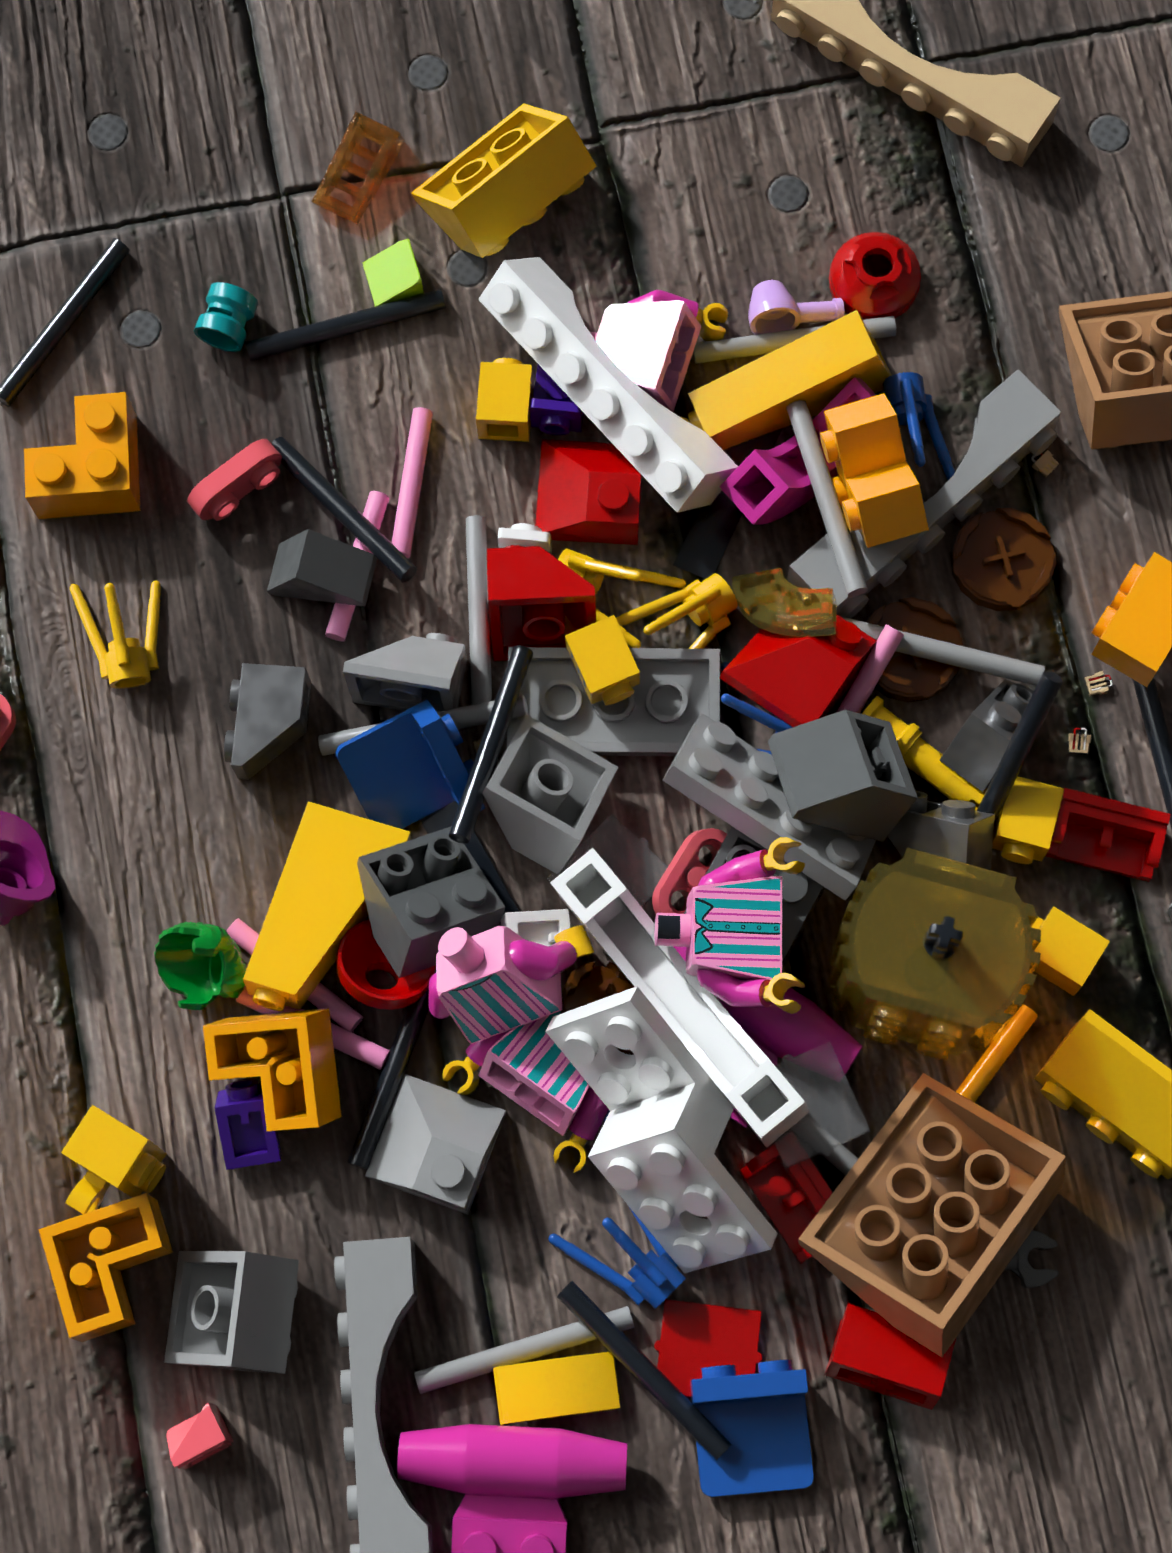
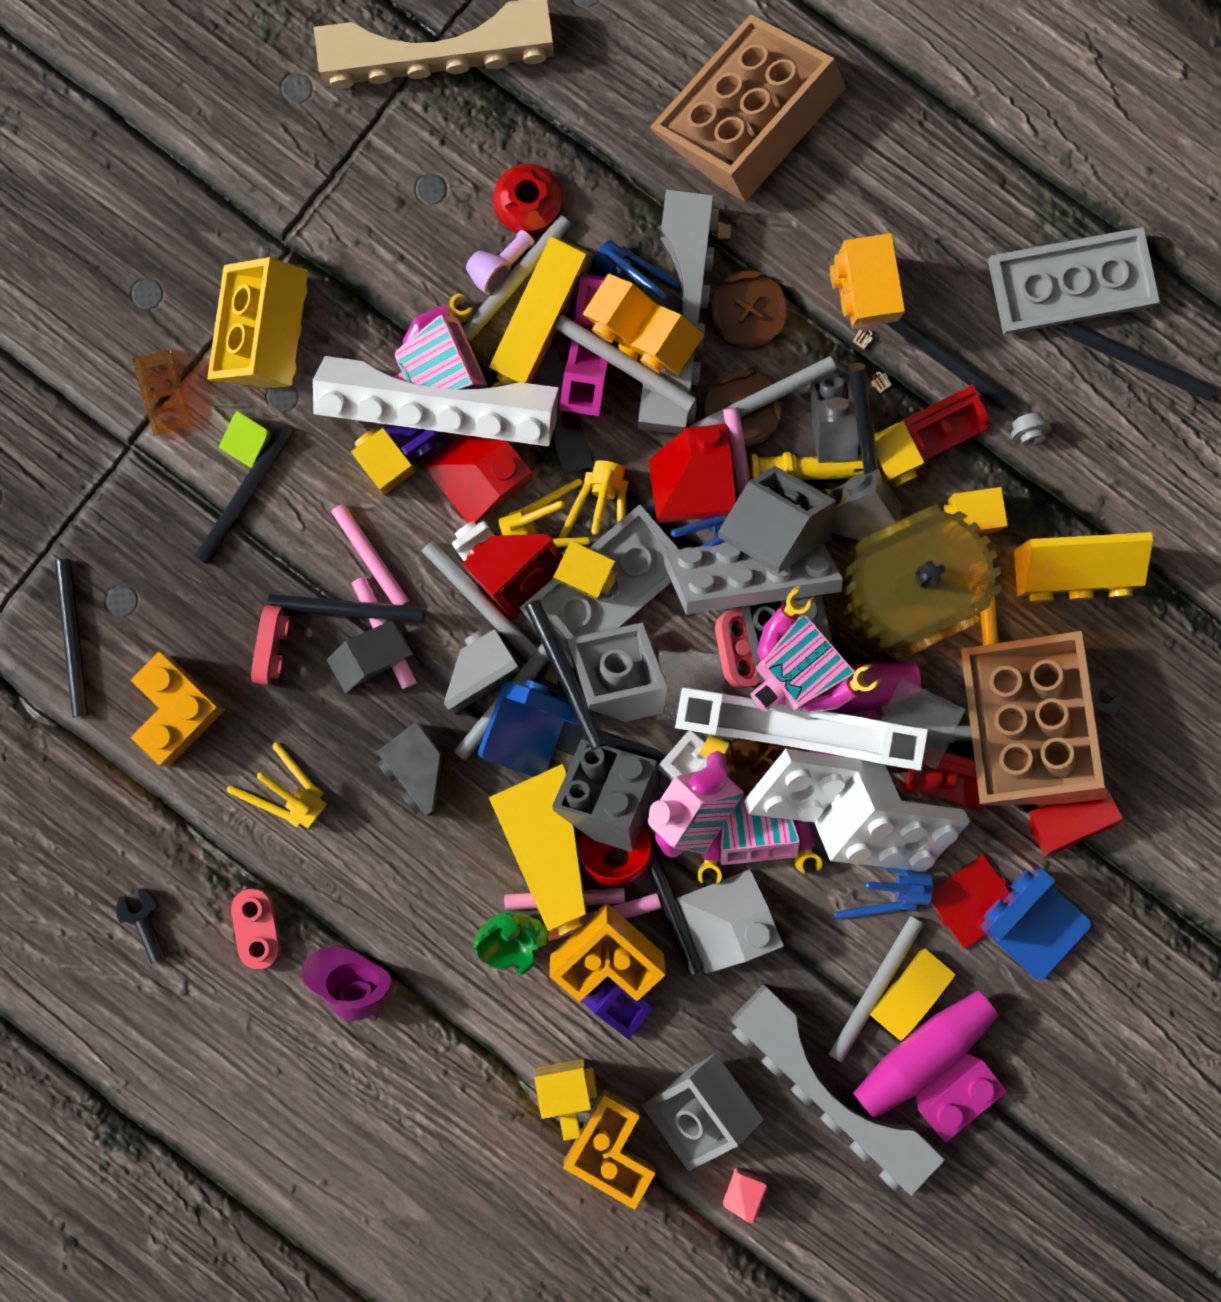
camera: 50 degrees left, 10 degrees up
teal wheel [193,282,259,352] -> none
black bar [557,1281,732,1461] -> none
clear yellow tile [732,568,837,637] -> none

